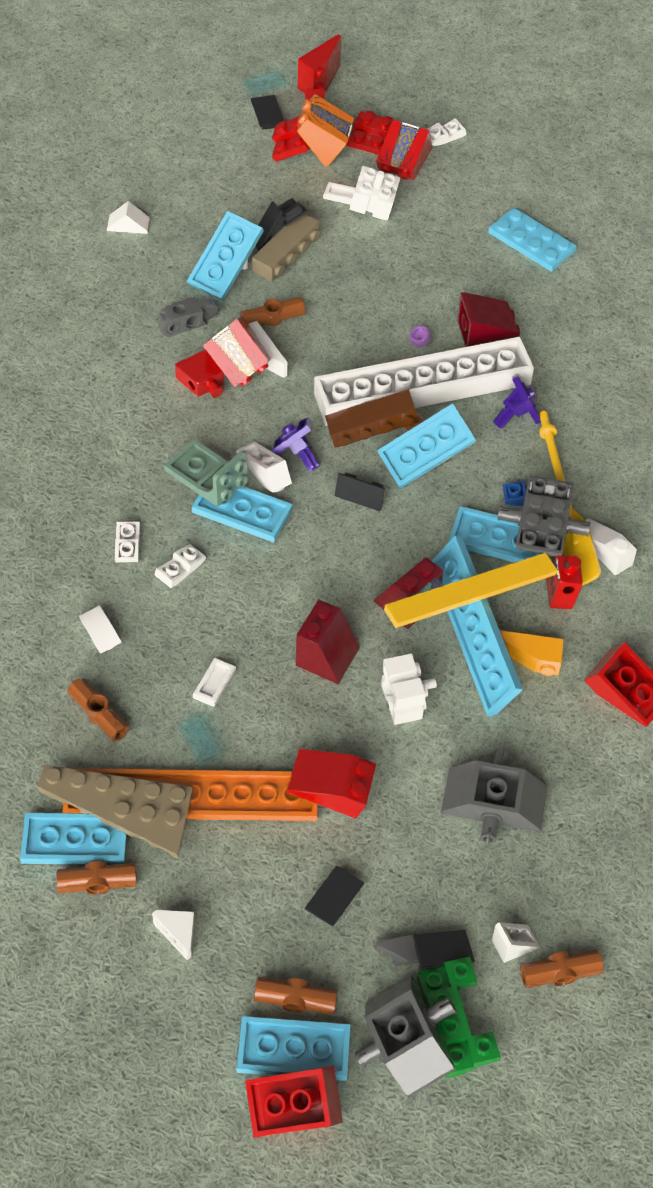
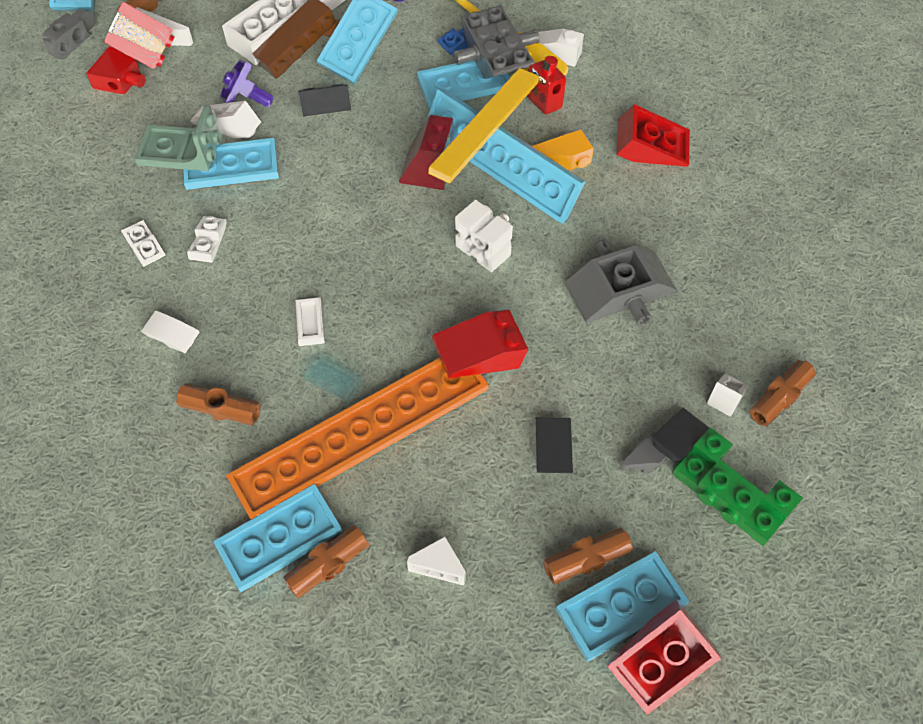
camera: 30 degrees left, 5 degrees up
dark tan wing [38,765,193,859] -> none
dark red slope [296,599,360,684] -> none
dark grey slope [355,975,457,1097] -> none

